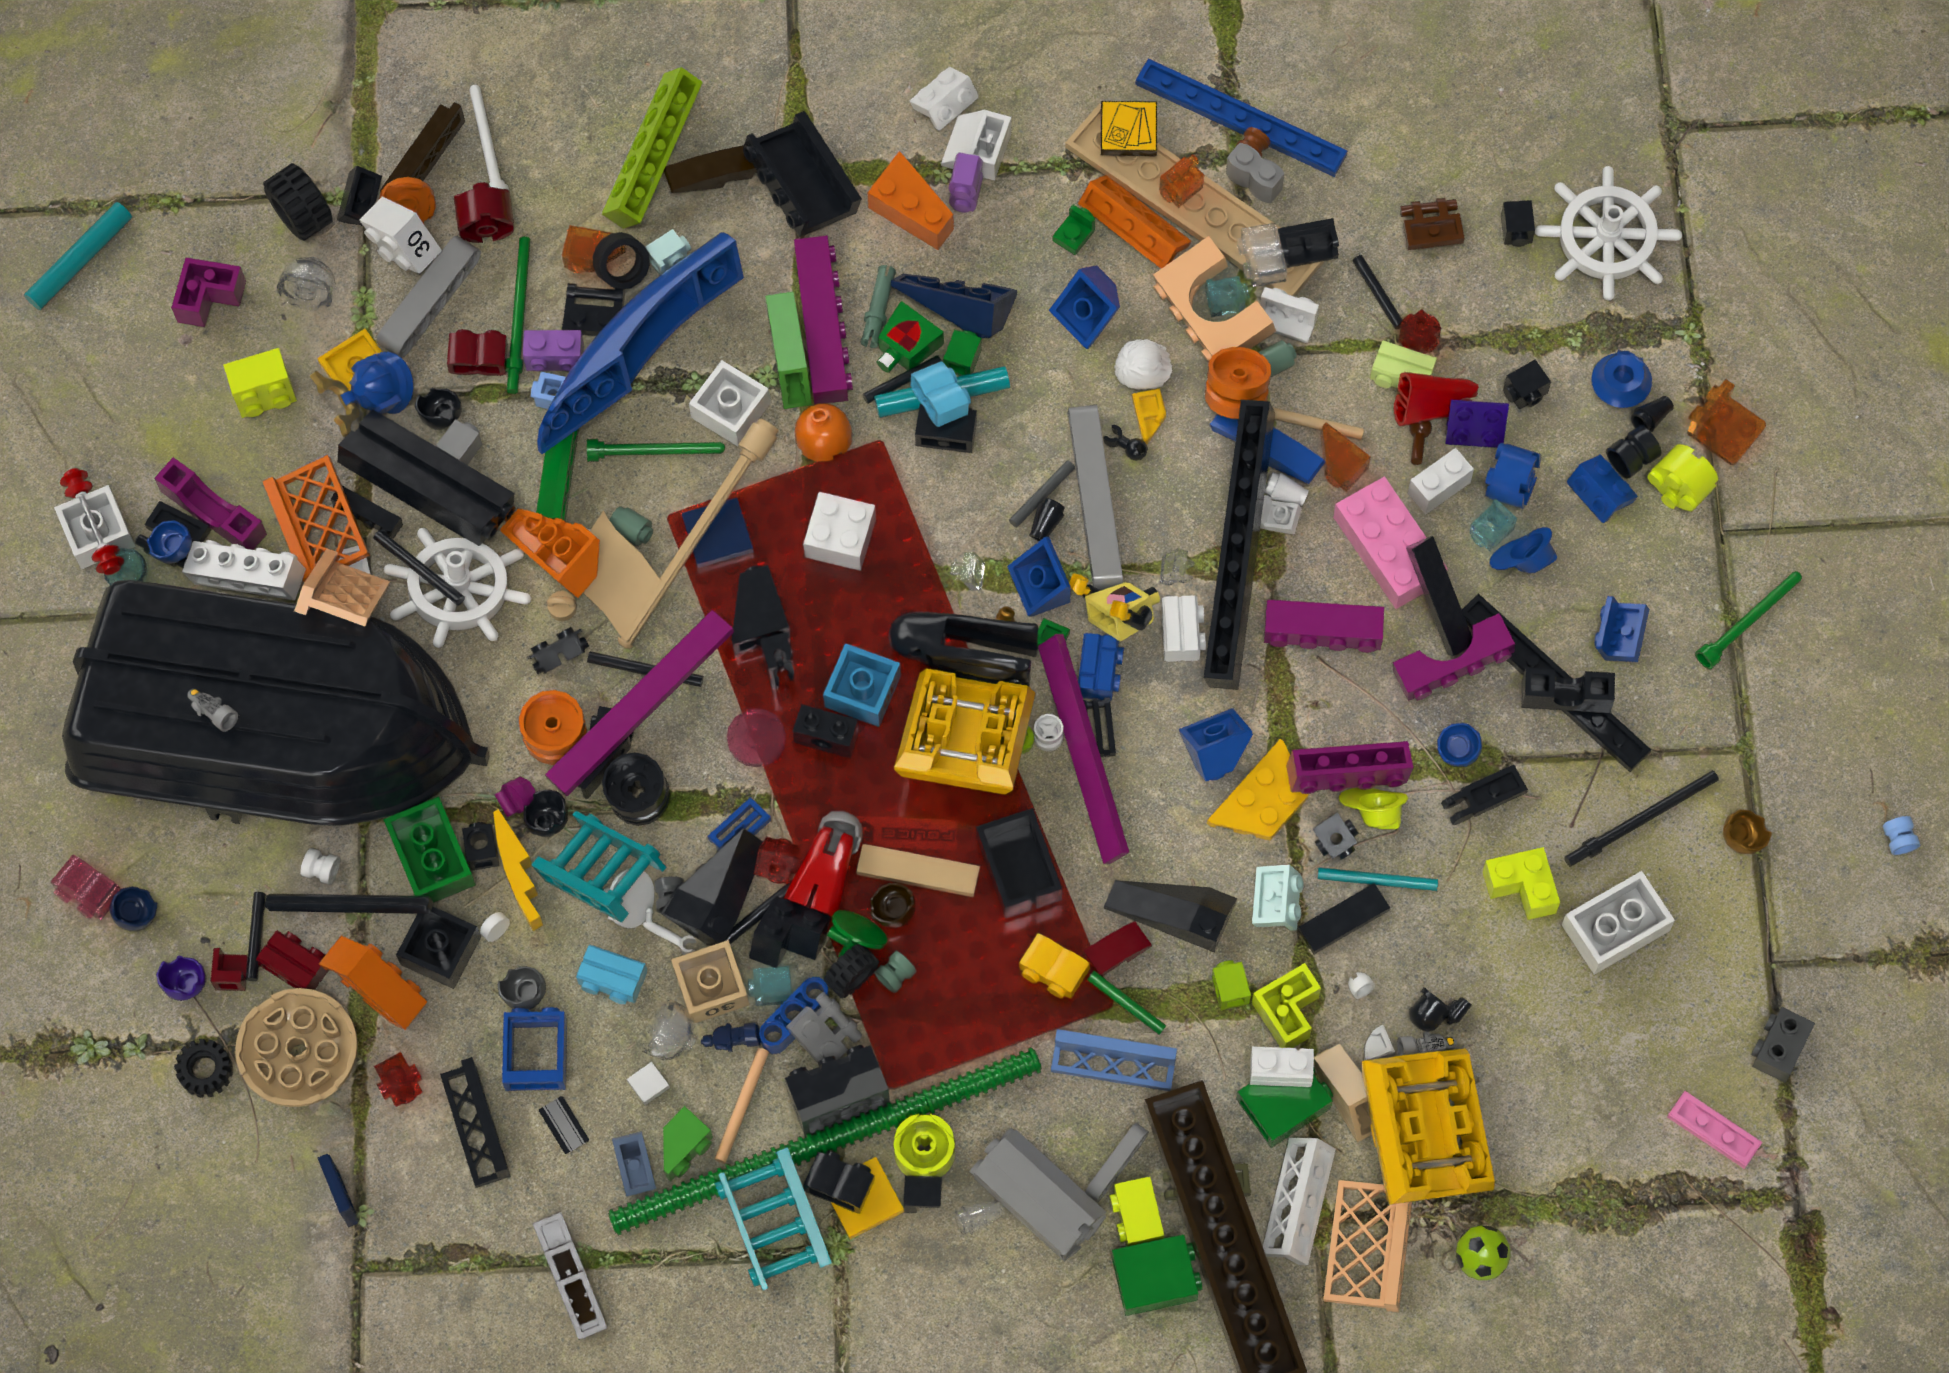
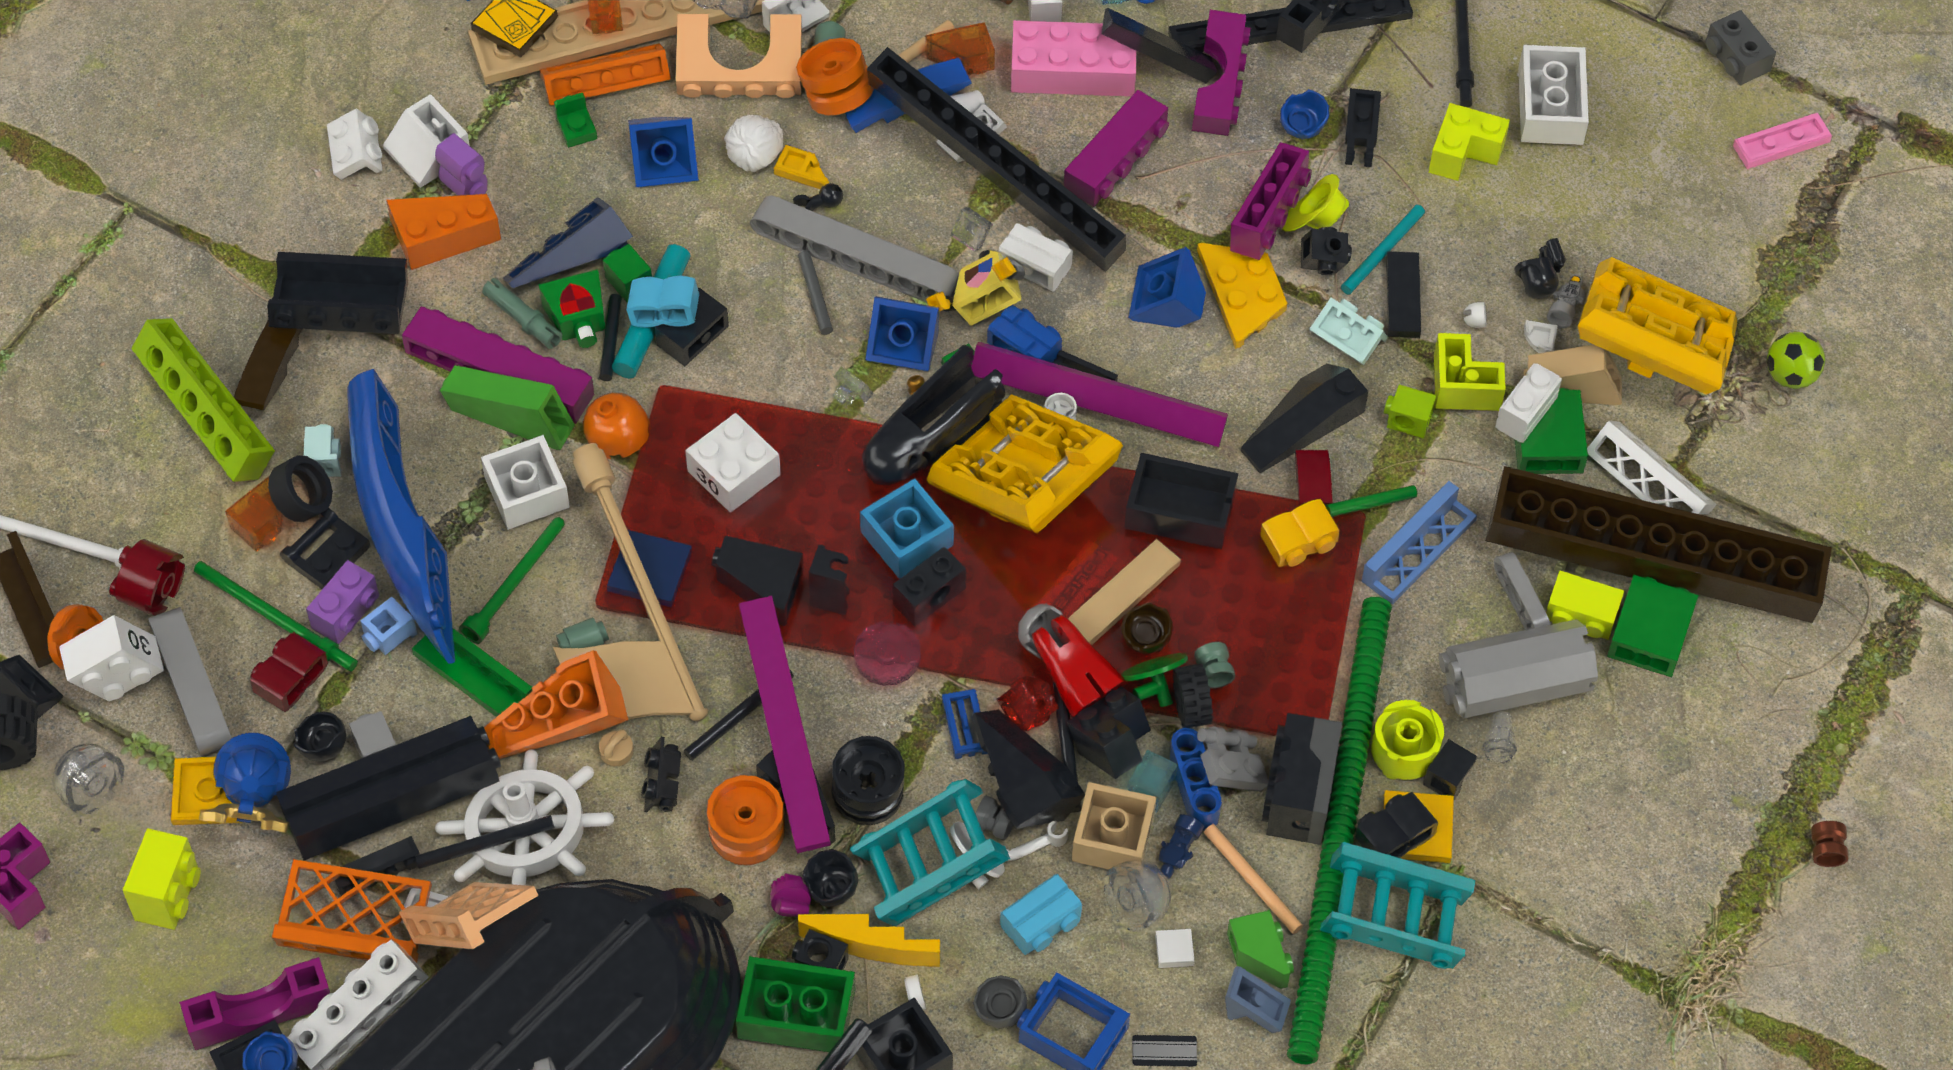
camera: 60 degrees left, 10 degrees down
black cone [1029,498,1065,541] -> none
clear light blue brick [1205,276,1250,317] -> none
light nougat fence [1323,1180,1412,1312] -> none

